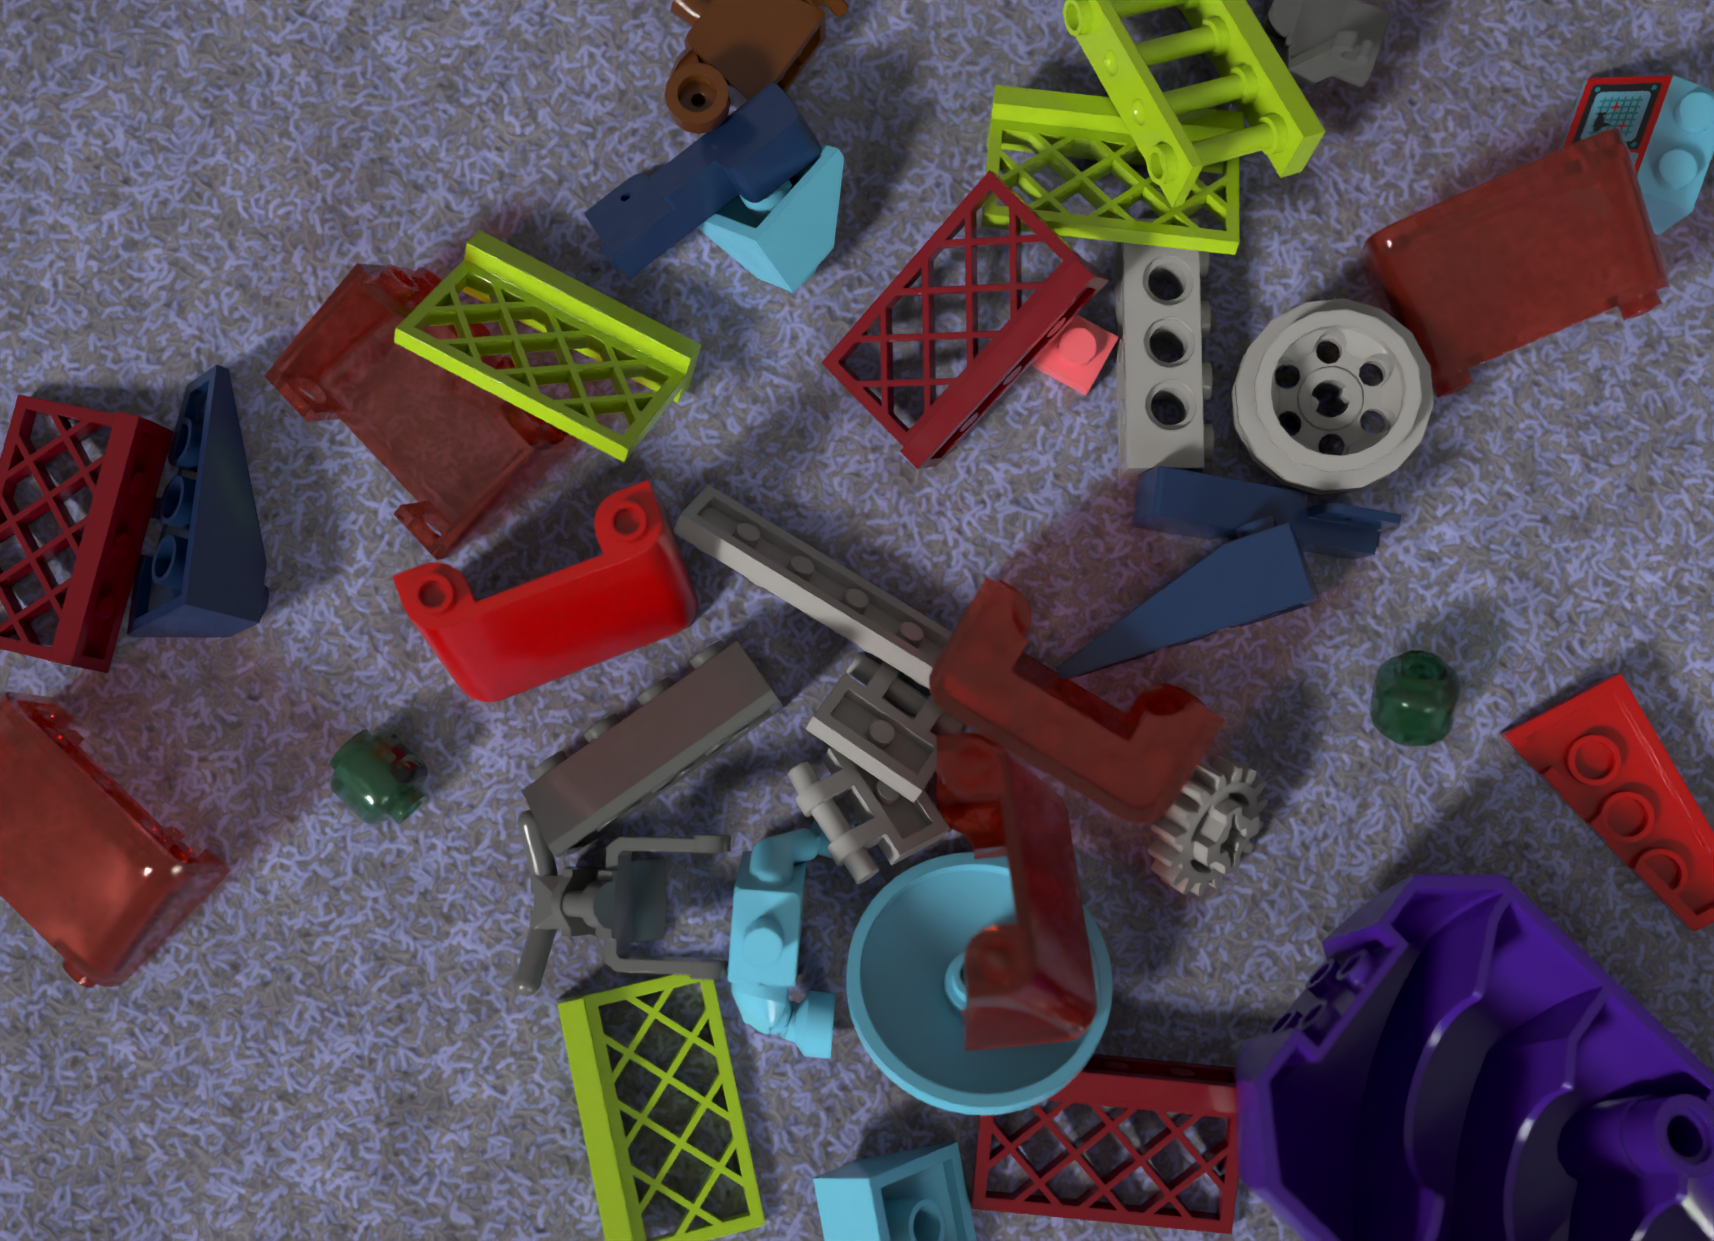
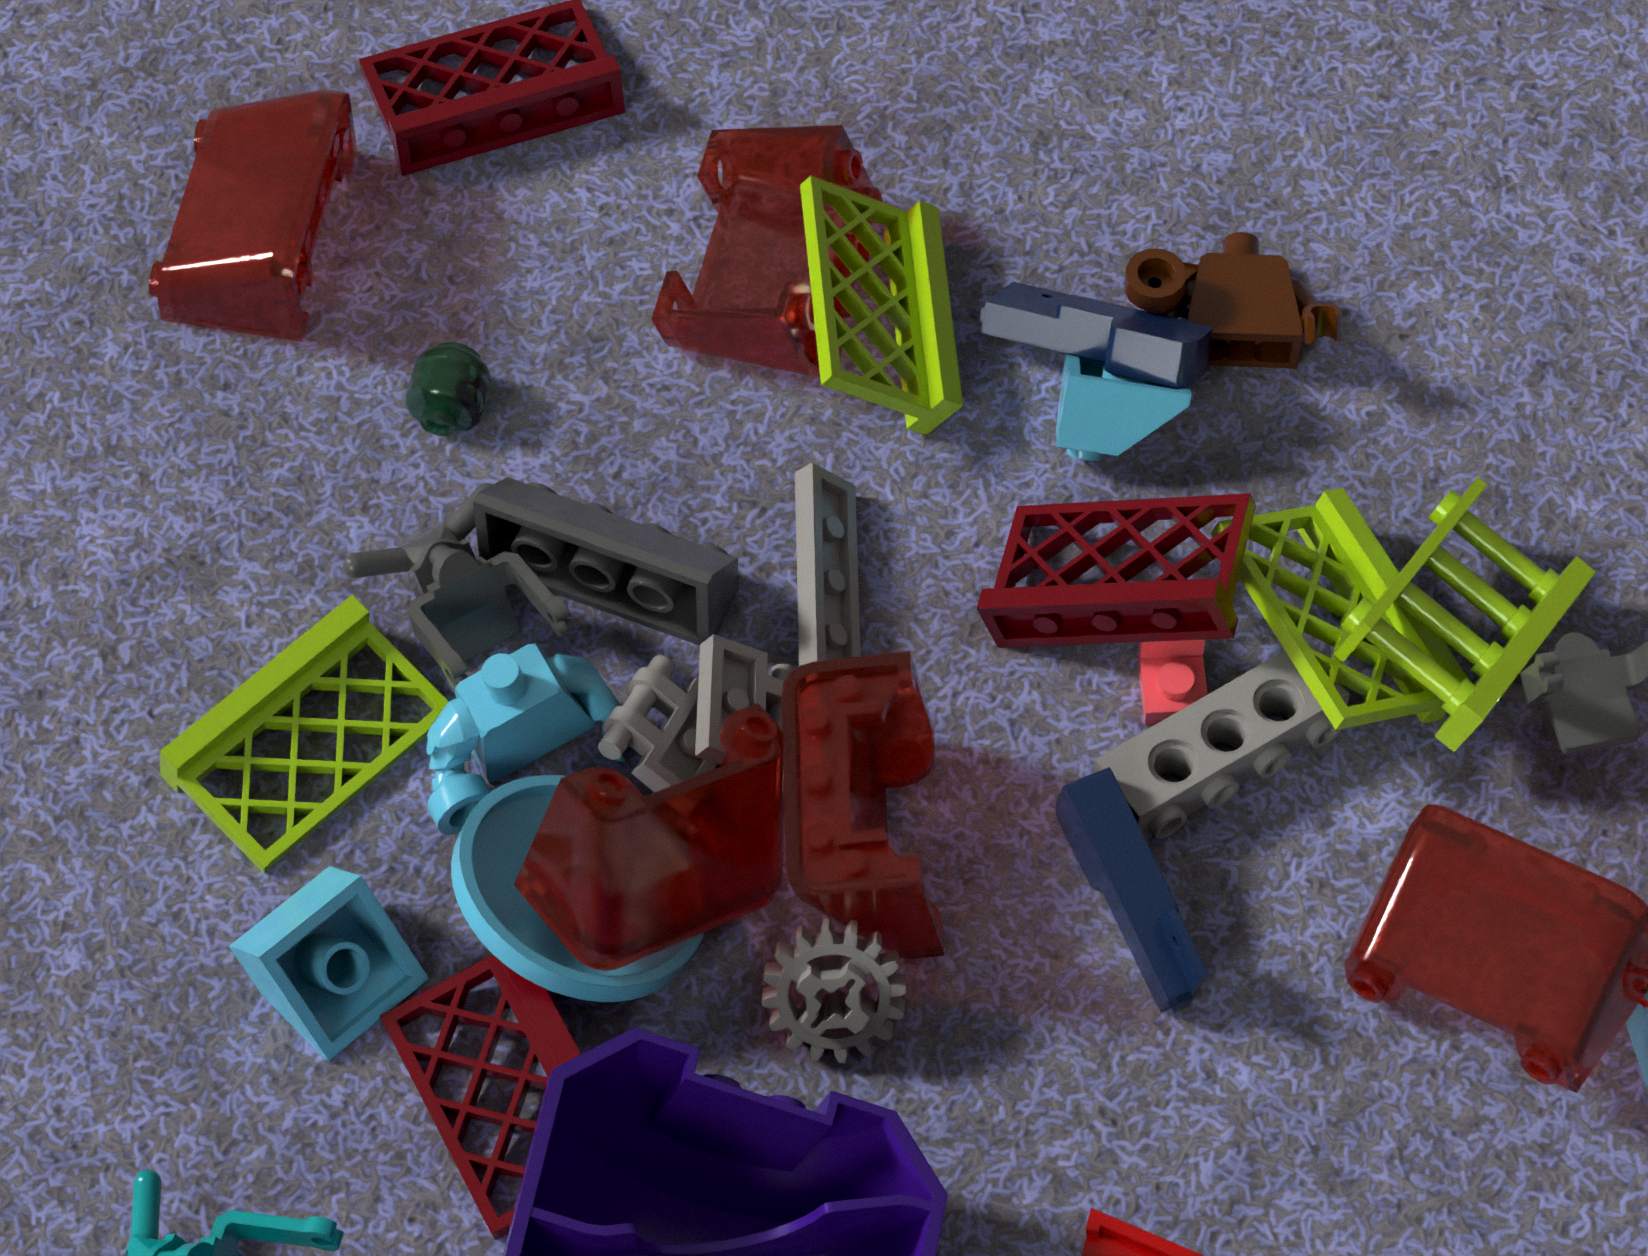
camera: 60 degrees right, 25 degrees down
dark blue wedge [127,365,269,638] -> none
red windscreen [392,480,699,703] -> none
dark blue wedge [1056,516,1321,680] -> none
light grey wheel [1231,298,1434,496] -> none
clear green head [1369,650,1462,747] -> none

